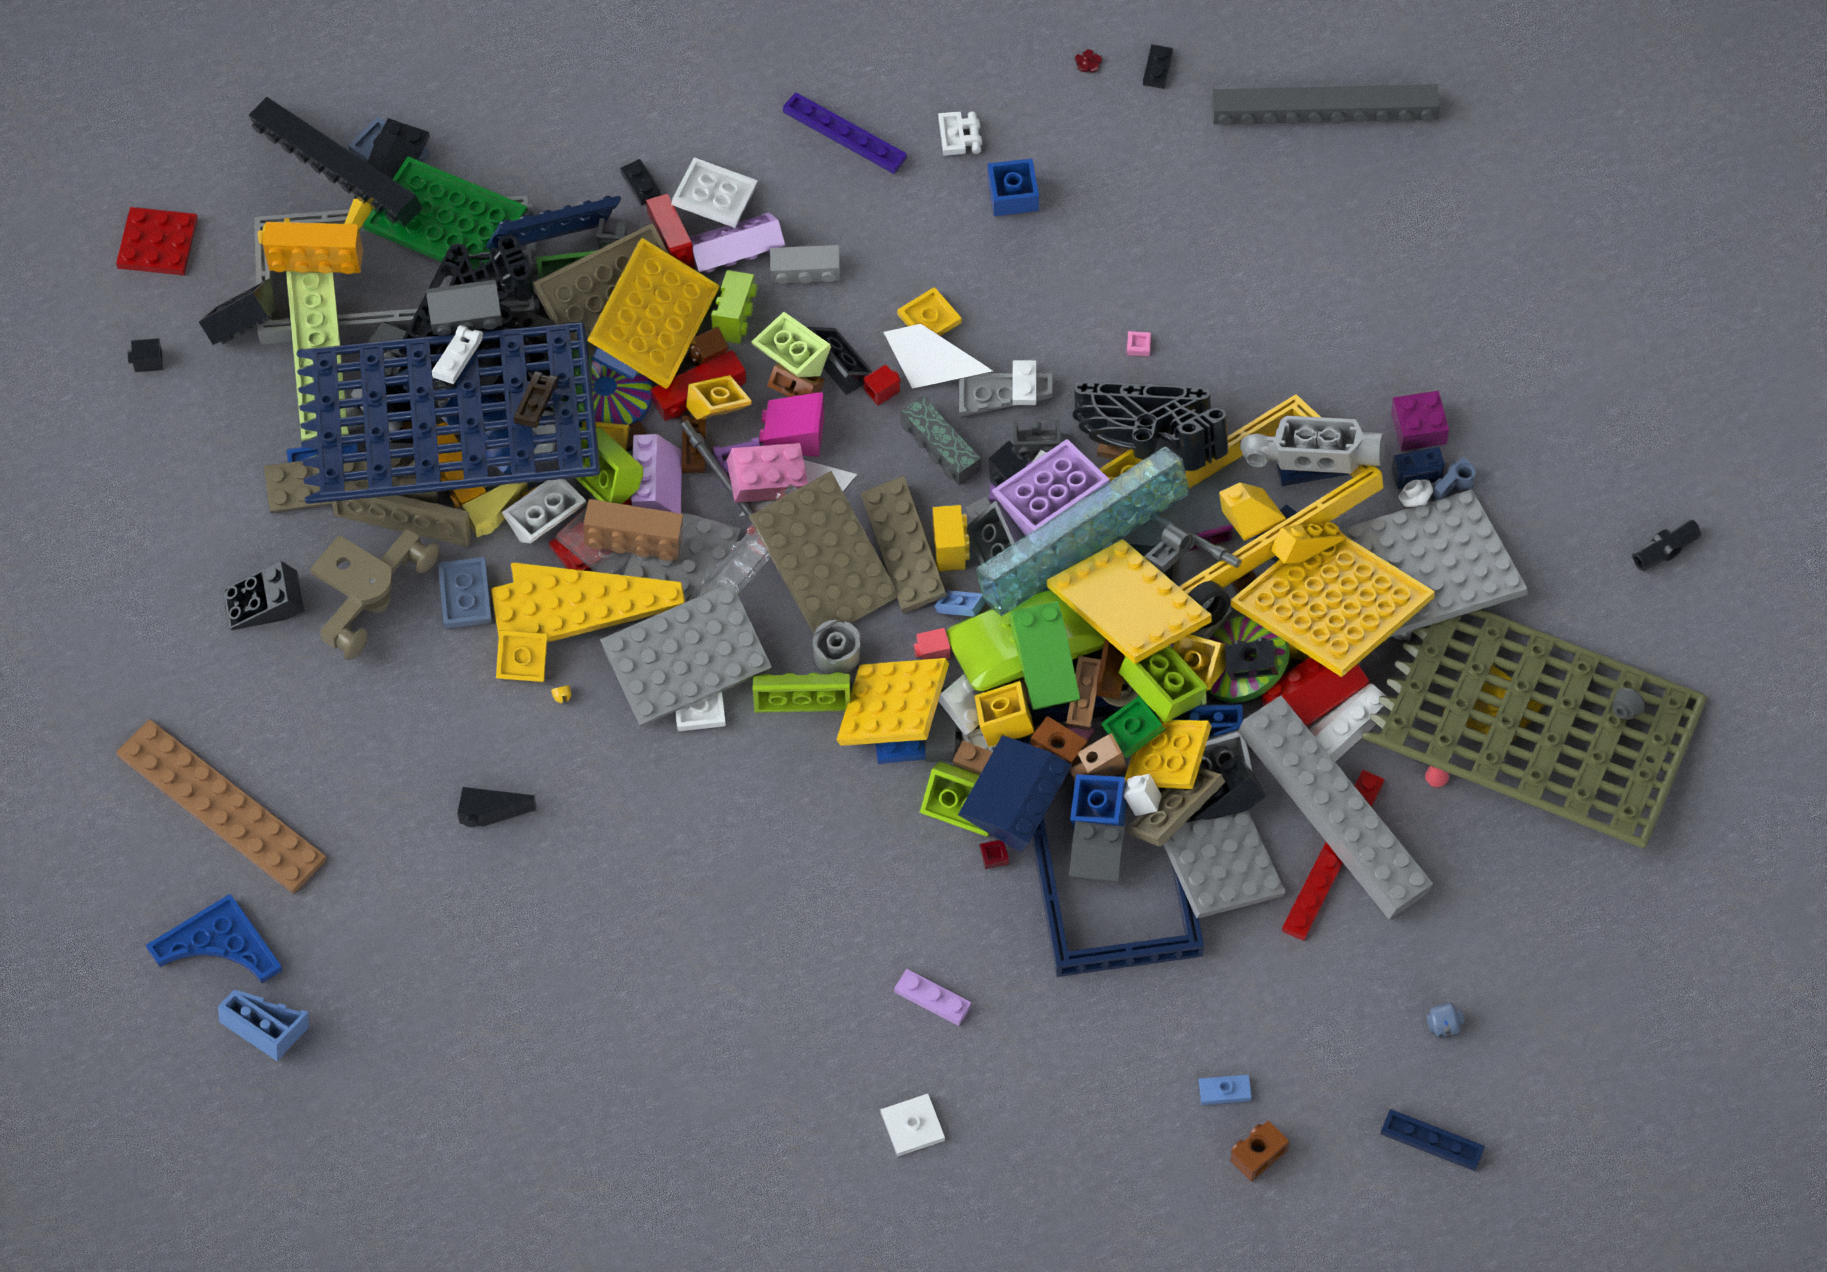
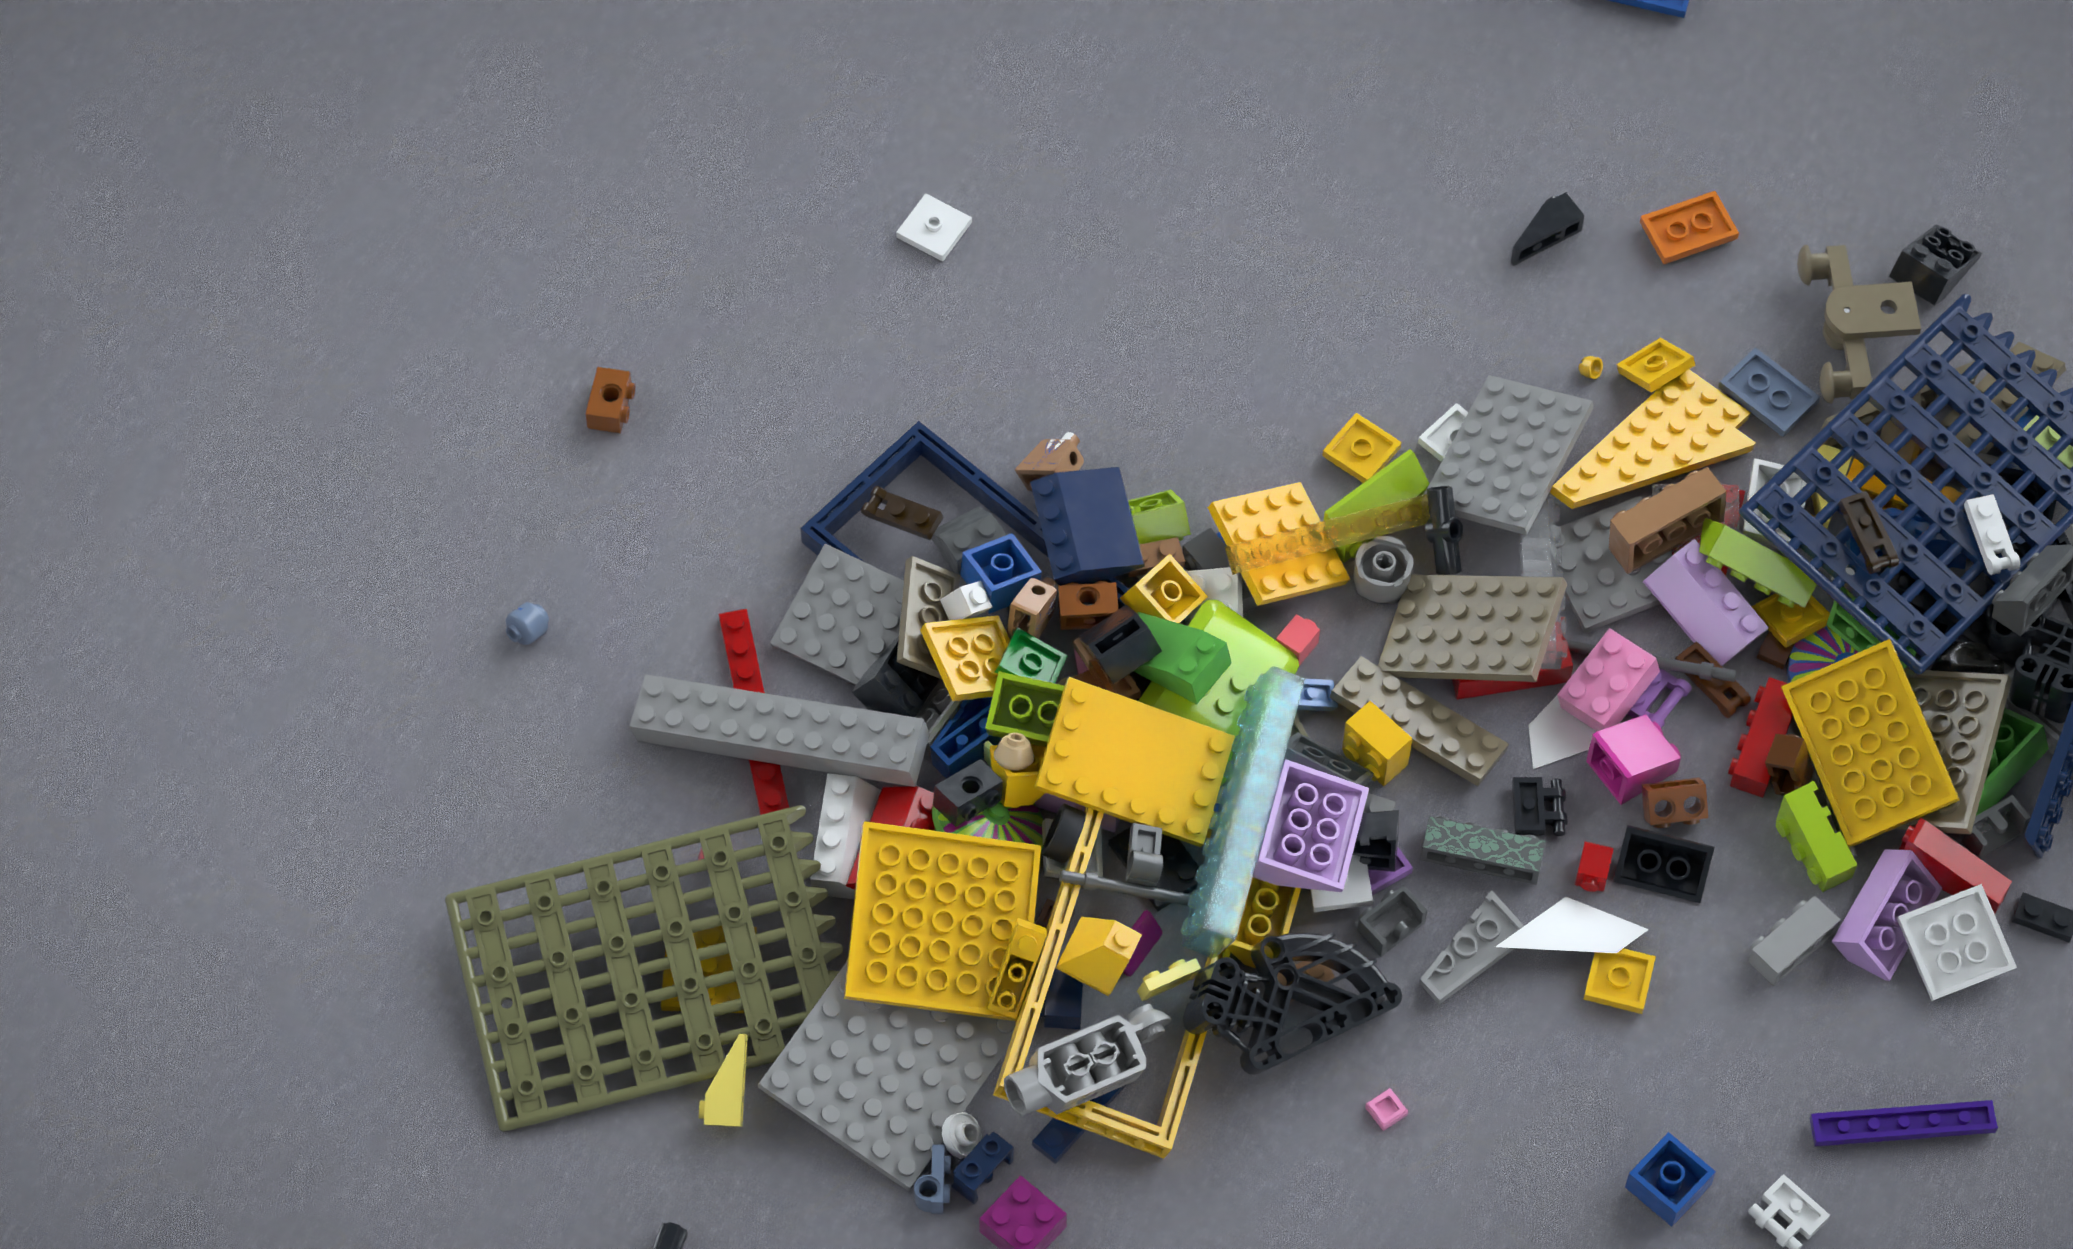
camera: 140 degrees right, 0 degrees up
medium nougat plate [116,719,327,894] -> none
yellow slope [686,375,752,420] -> none
yellowish green slope [751,312,831,377] -> none
lavender plate [894,969,971,1026] -> none
white plate [1013,360,1036,405] -> none
medium blue plate [1198,1075,1251,1105] -> none
dark blue plate [1380,1109,1485,1171] -> none
dark grey cone [1613,688,1645,719] -> none
none -> light yellow slope [699,1034,748,1127]
none -> dark brown plate [860,486,944,540]
none -> tan cone [994,733,1034,771]
none -> medium nougat torso [1015,432,1084,491]
none -> black slope [1078,605,1162,684]
none -> light yellow plate [1137,958,1201,1001]
none -> clear yellow plate [1225,494,1430,575]
none -> yellow plate [1322,413,1402,483]
none -> black piece [1425,486,1463,575]
none -> black plate [1512,777,1568,836]
none -> orange plate [1640,191,1739,265]

